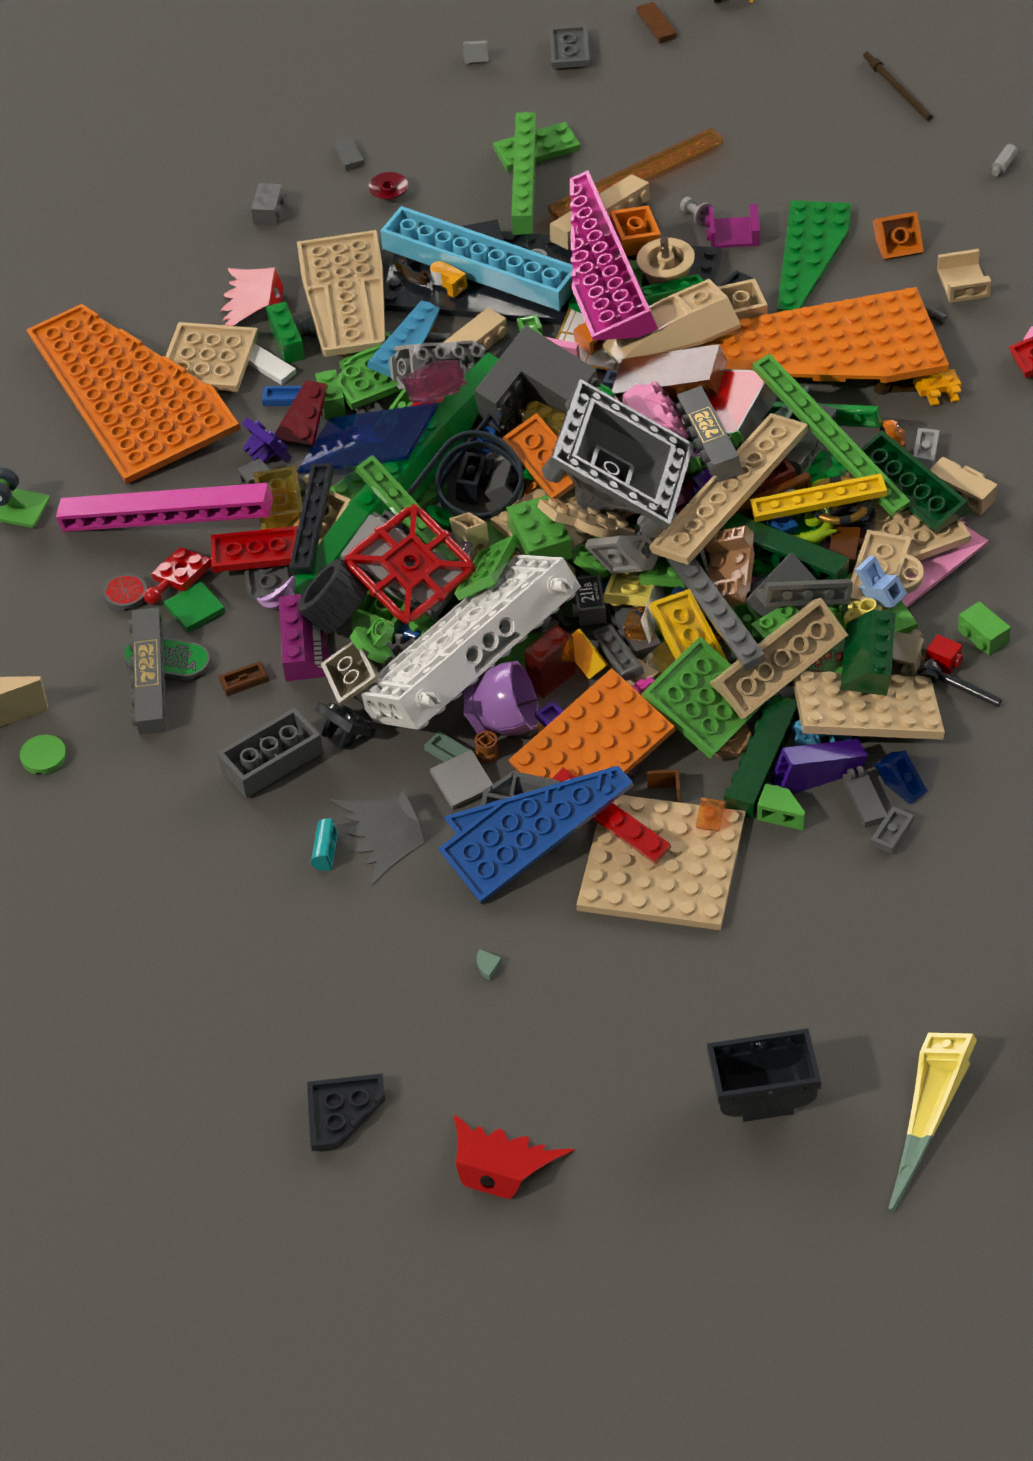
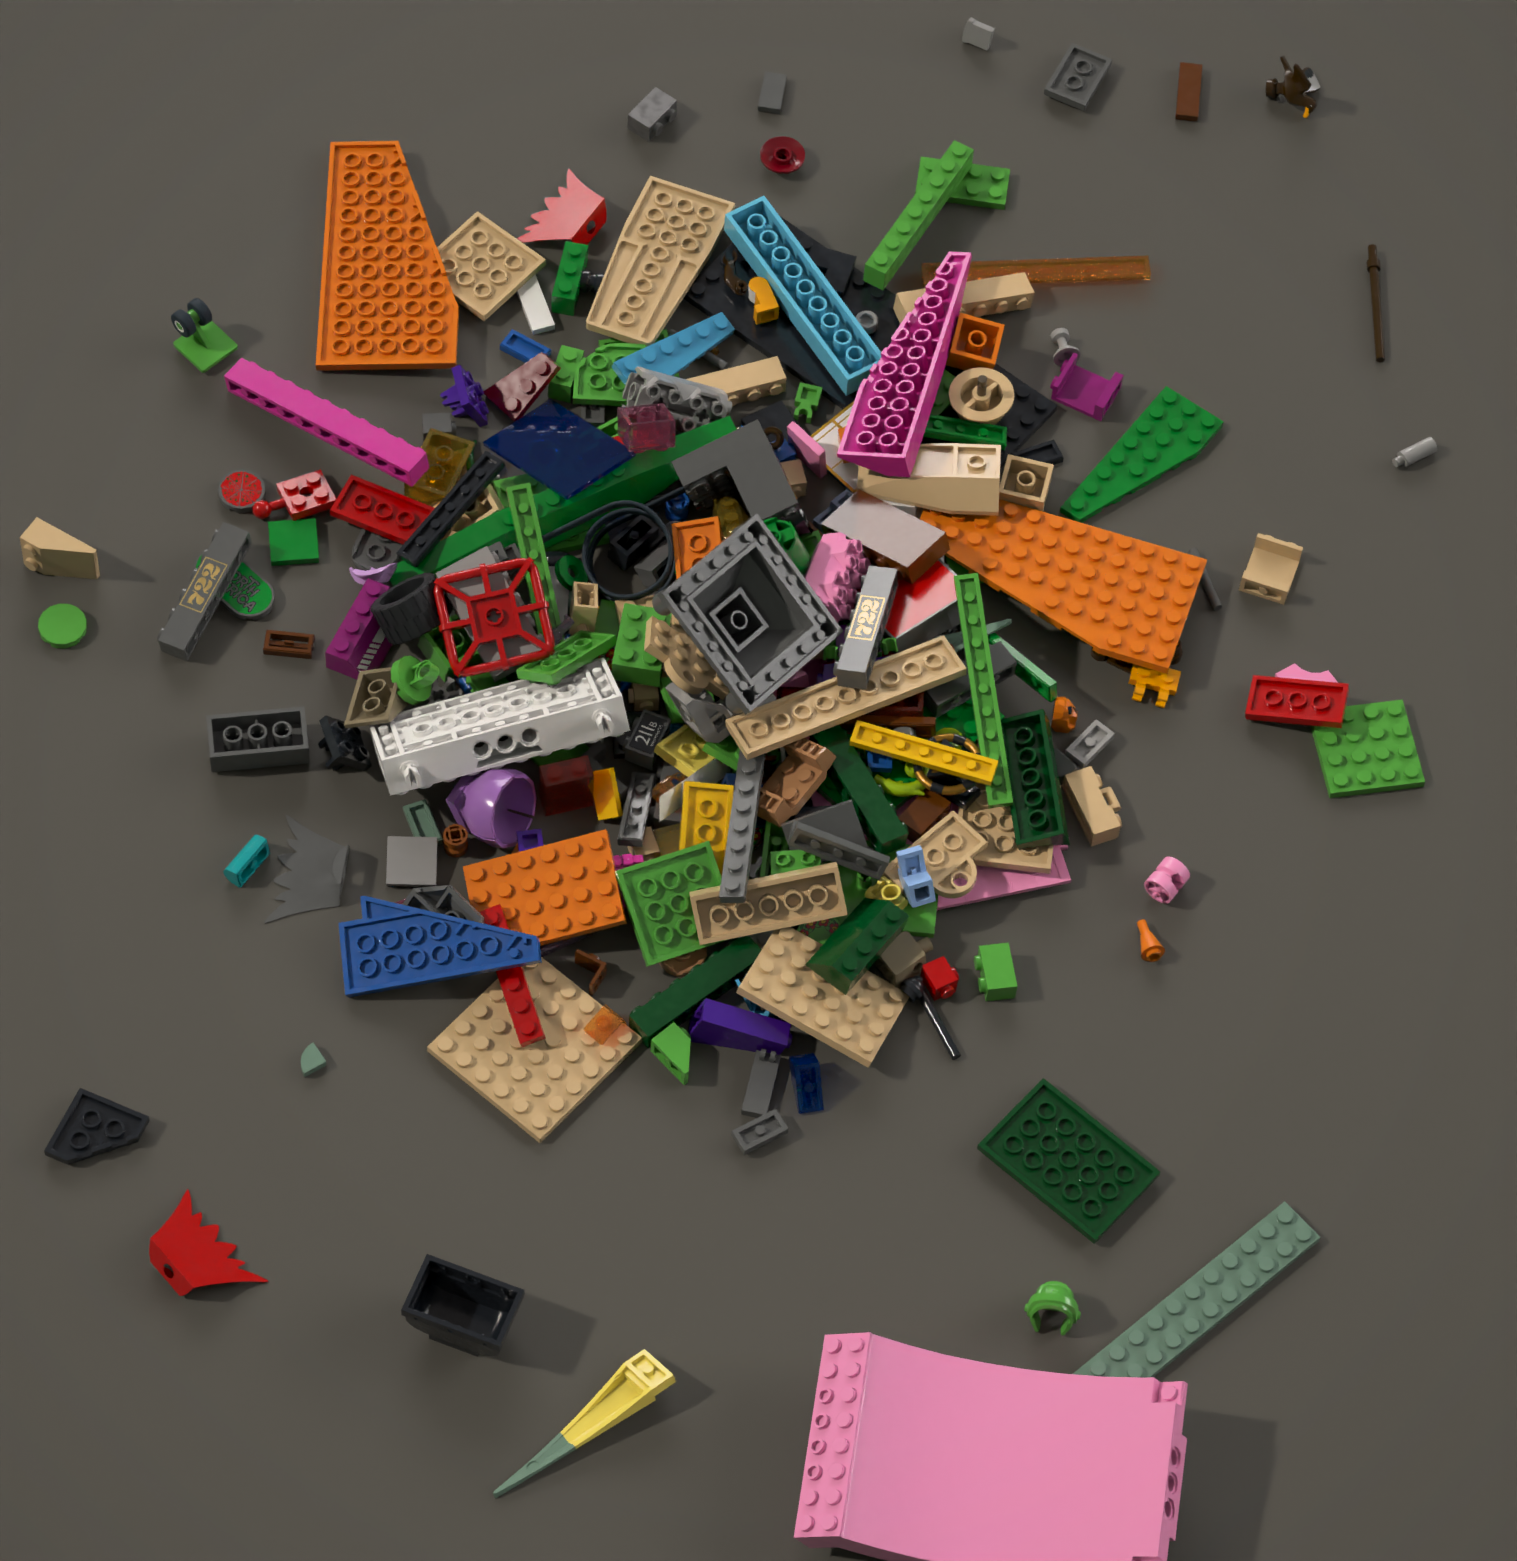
camera: 20 degrees right, 10 degrees up
orange slope [873,211,924,259] -> none

